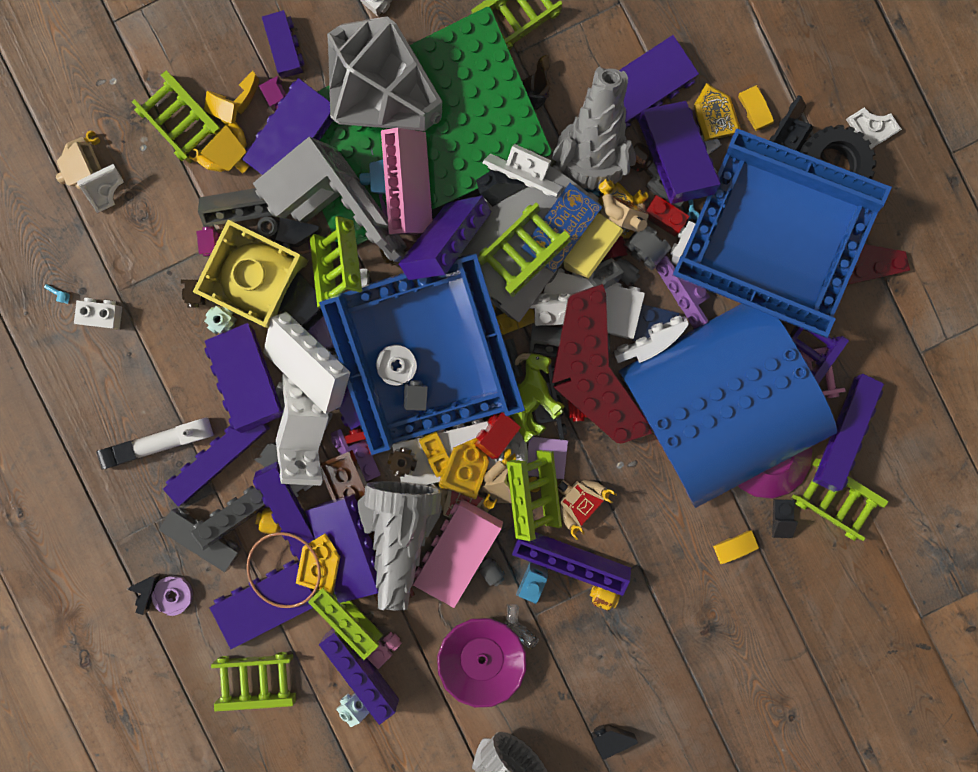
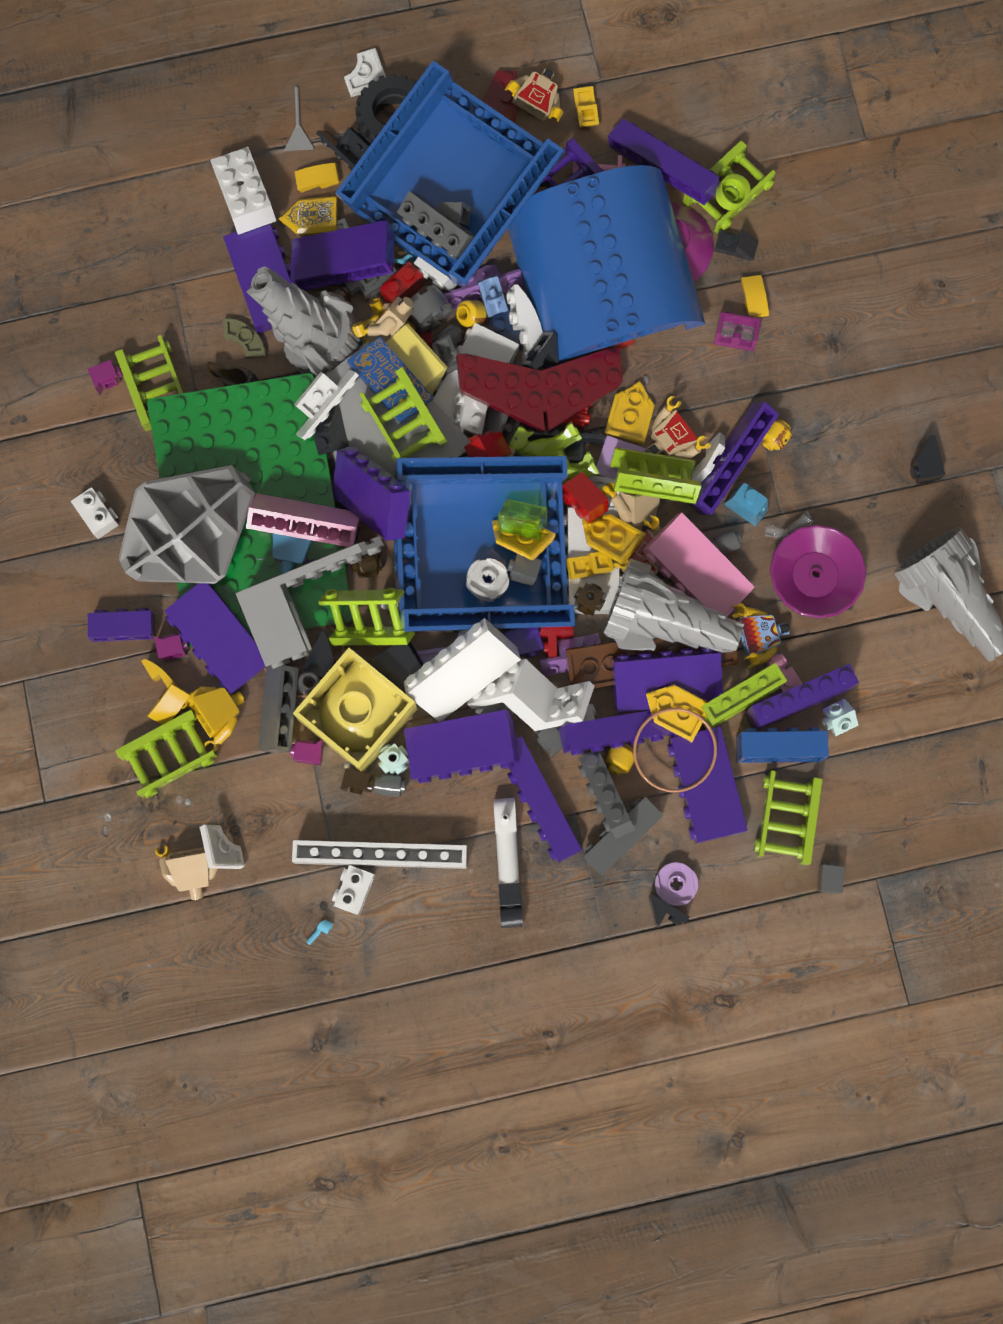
camera: 75 degrees left, 10 degrees down
none -> white brick [210,147,276,235]
none -> olive tile [224,318,266,358]
none -> light grey piece [284,86,314,151]
none -> white brick [292,840,467,869]
none -> dark grey brick [374,774,406,797]
none -> dark grey brick [397,191,476,259]
none -> dark grey brick [439,202,471,227]
none -> yellow head [456,300,487,327]
none -> red brick [464,431,512,457]
none -> medium blue hips [477,275,508,317]
none -> yellow tile [492,517,555,560]
none -> clear neon green brick [498,499,547,540]
none -> torso [505,69,563,122]
none -> black slope [521,332,559,370]
none -> yellow slope [573,86,599,128]
none -> yellow tile [605,381,655,444]
none -> white tile [692,432,725,483]
none -> magenta window [714,312,761,352]
none -> lime hat [716,174,750,210]
none -> torso [732,603,790,669]
none -> blue brick [736,727,829,763]
none -> dark grey brick [817,861,845,894]

